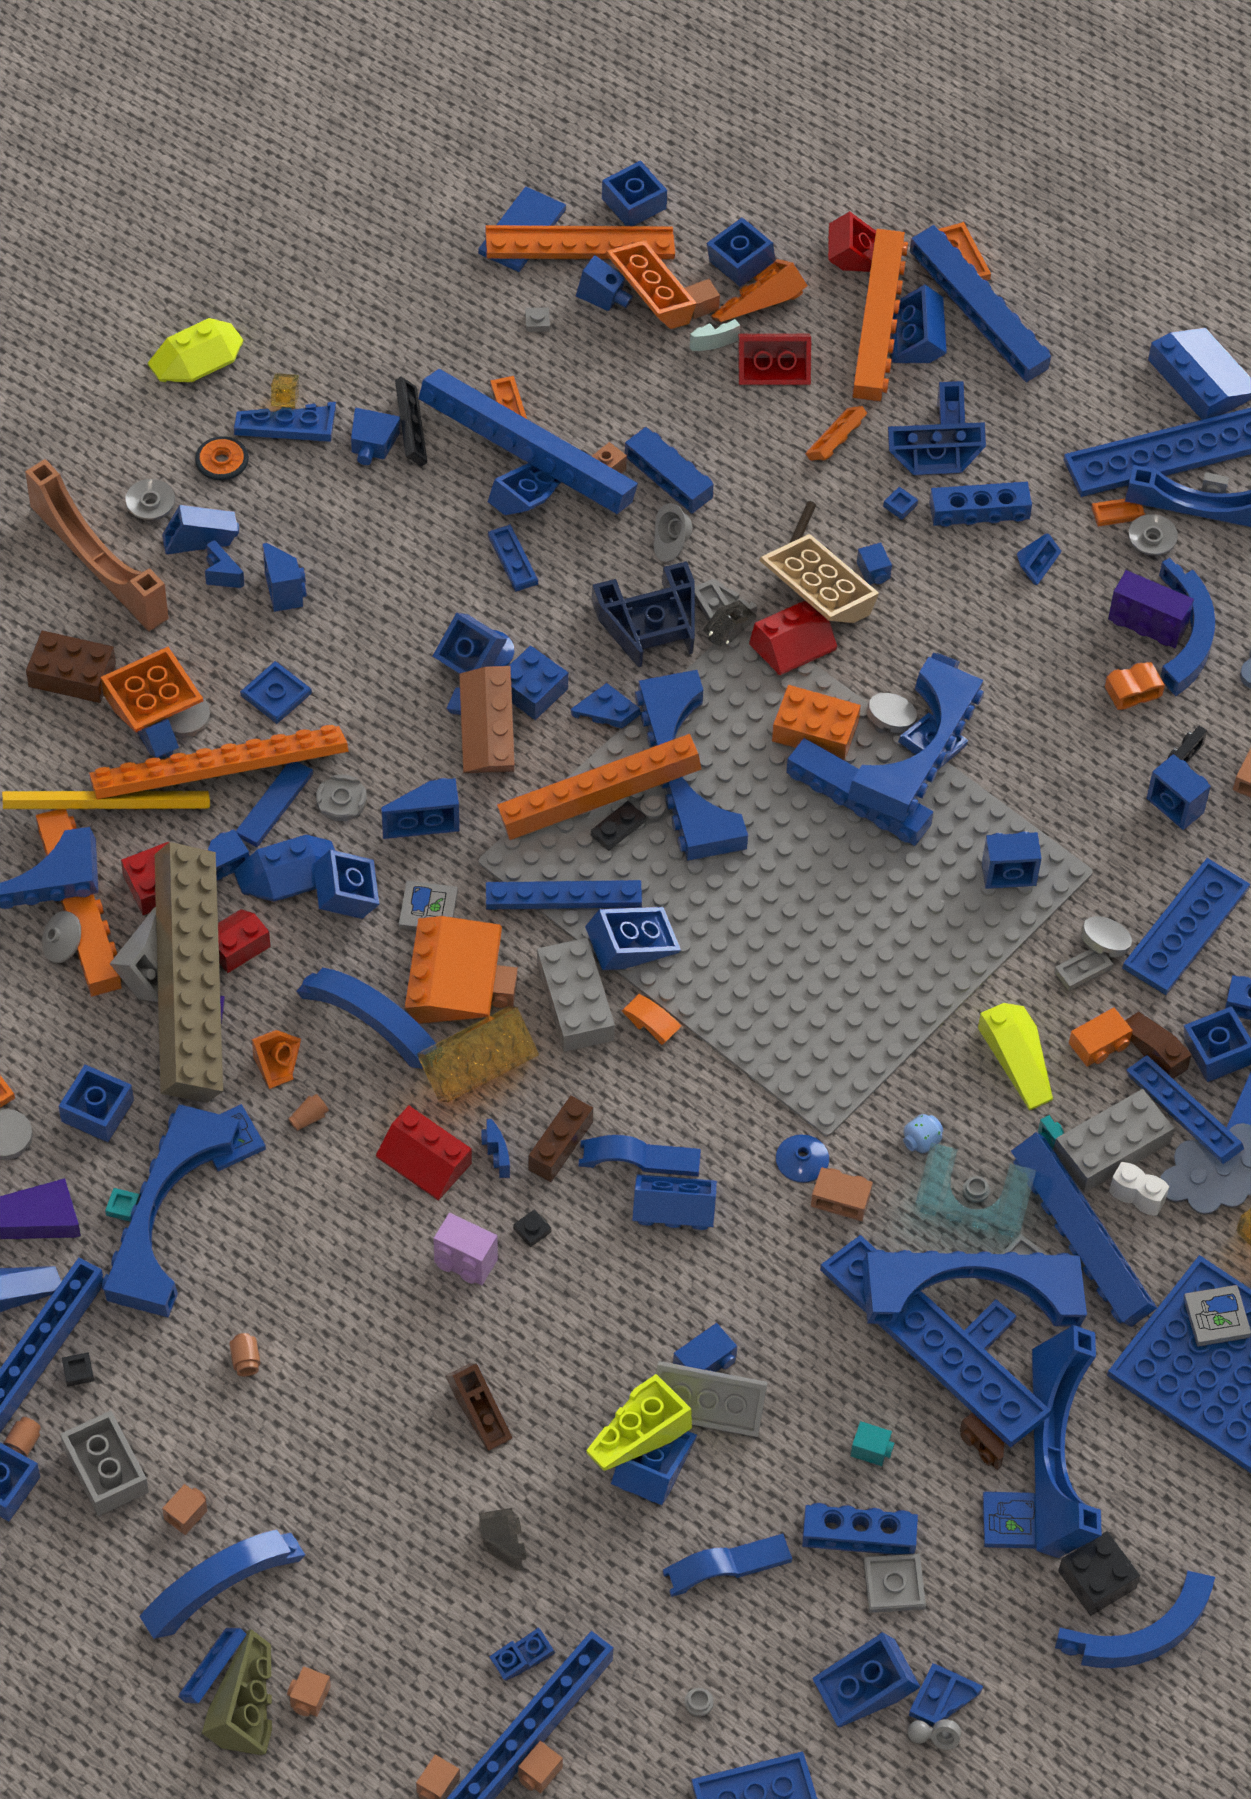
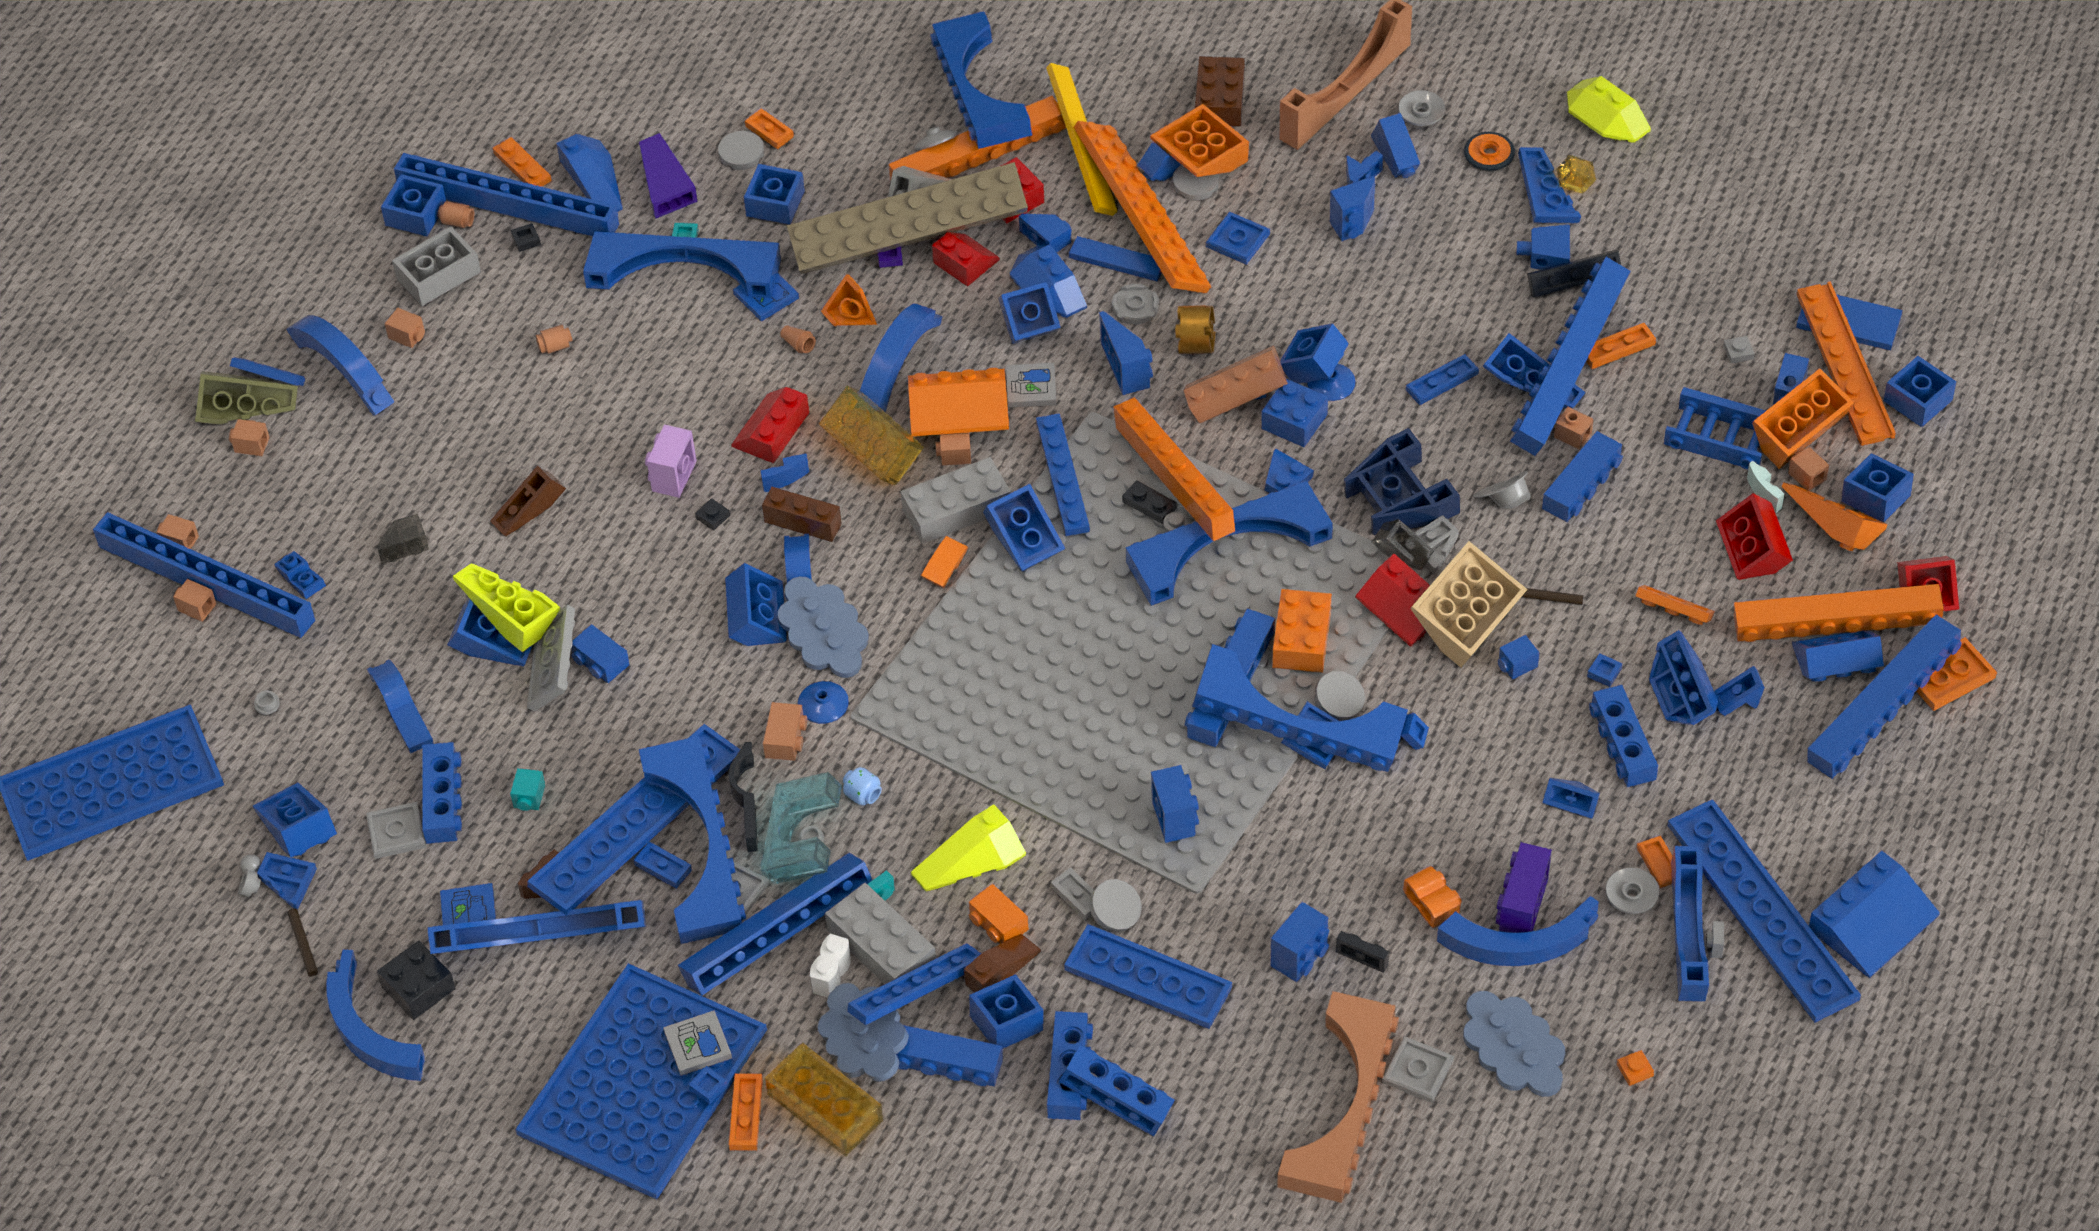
camera: 85 degrees right, 5 degrees down
none -> dark brown bar [287,908,318,977]
none -> black piece [728,742,758,852]
none -> sand blue plate [778,576,869,678]
none -> pearl gold brick [1175,305,1216,354]
none -> blue fence [1664,387,1767,470]

